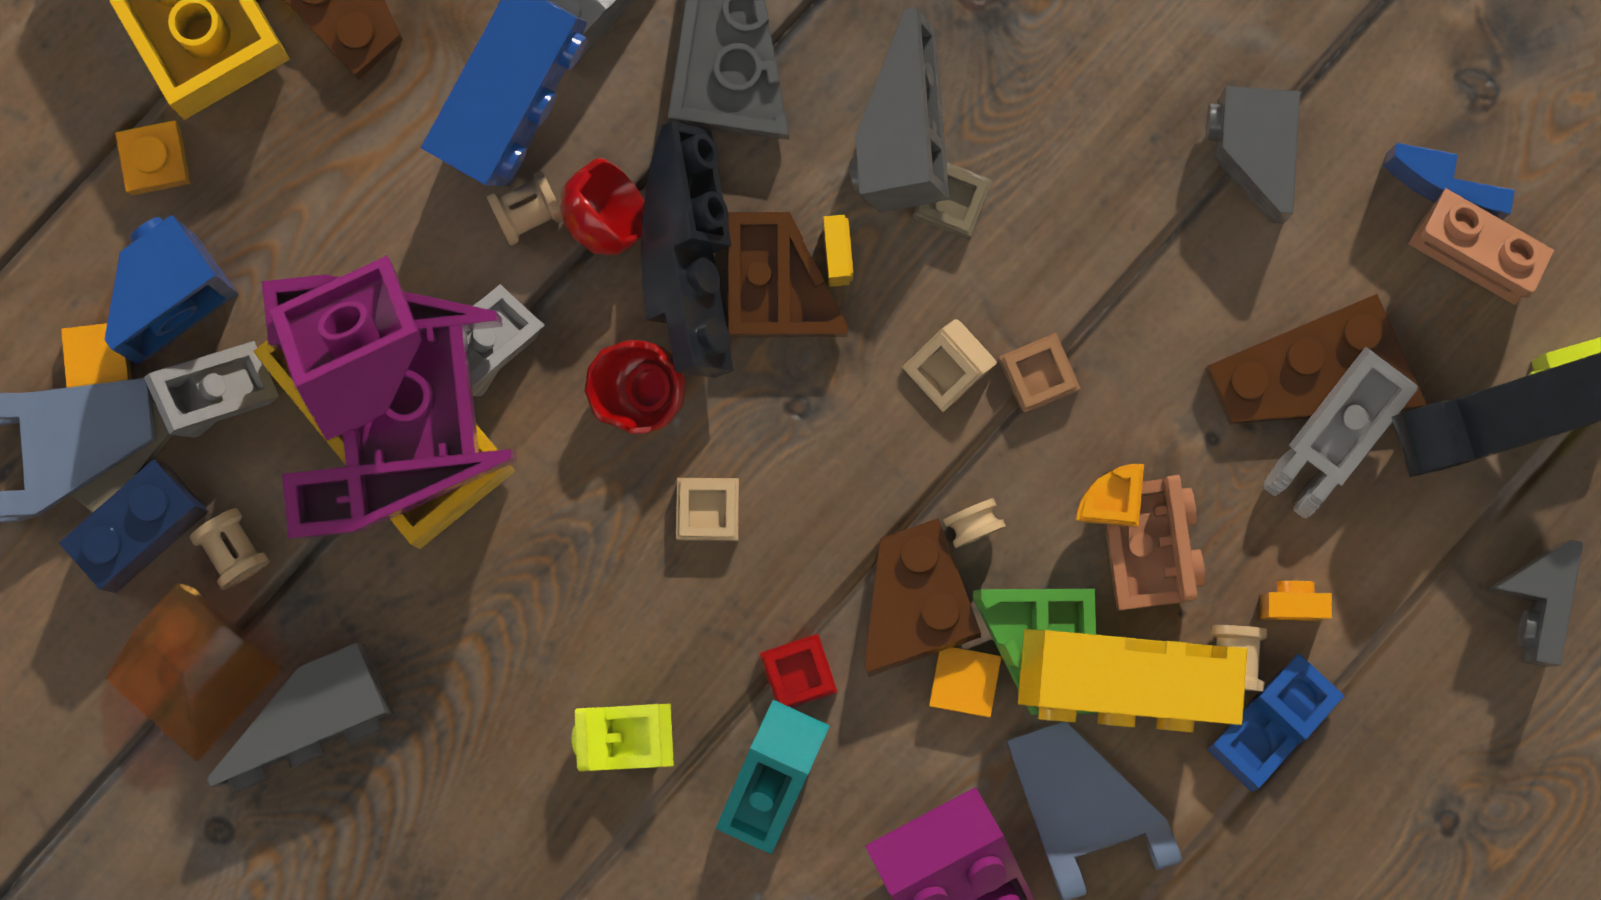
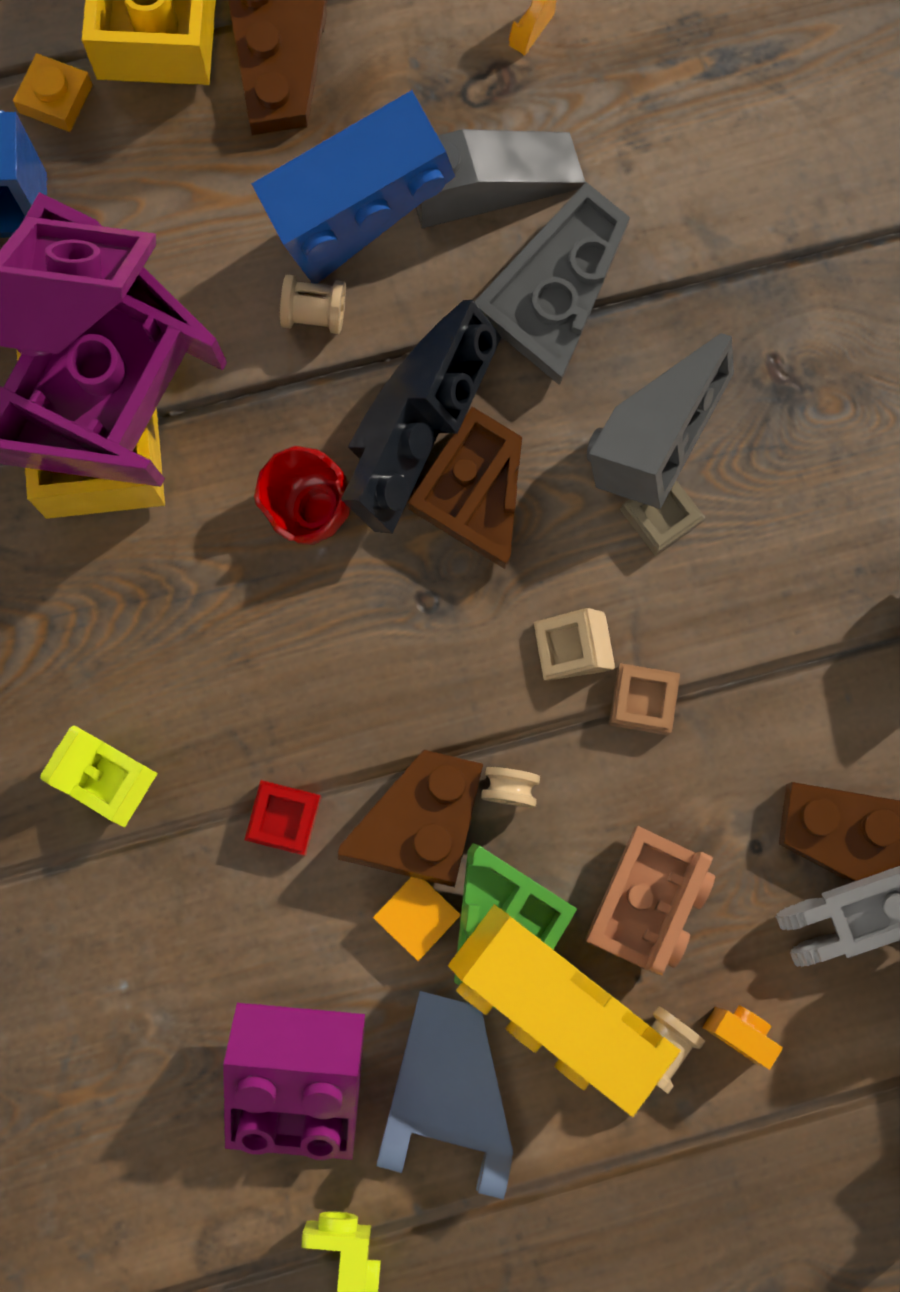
camera: 25 degrees right, 5 degrees down
light grey slope [466,284,545,397] -> none
red hair [560,158,645,256] -> none
tan tile [676,478,739,542] -> none
teal slope [715,700,830,855] -> none
yellow tile [823,215,853,287] -> none
light orange tile [1075,464,1144,528] -> none
blue slope [1206,653,1344,792] -> none

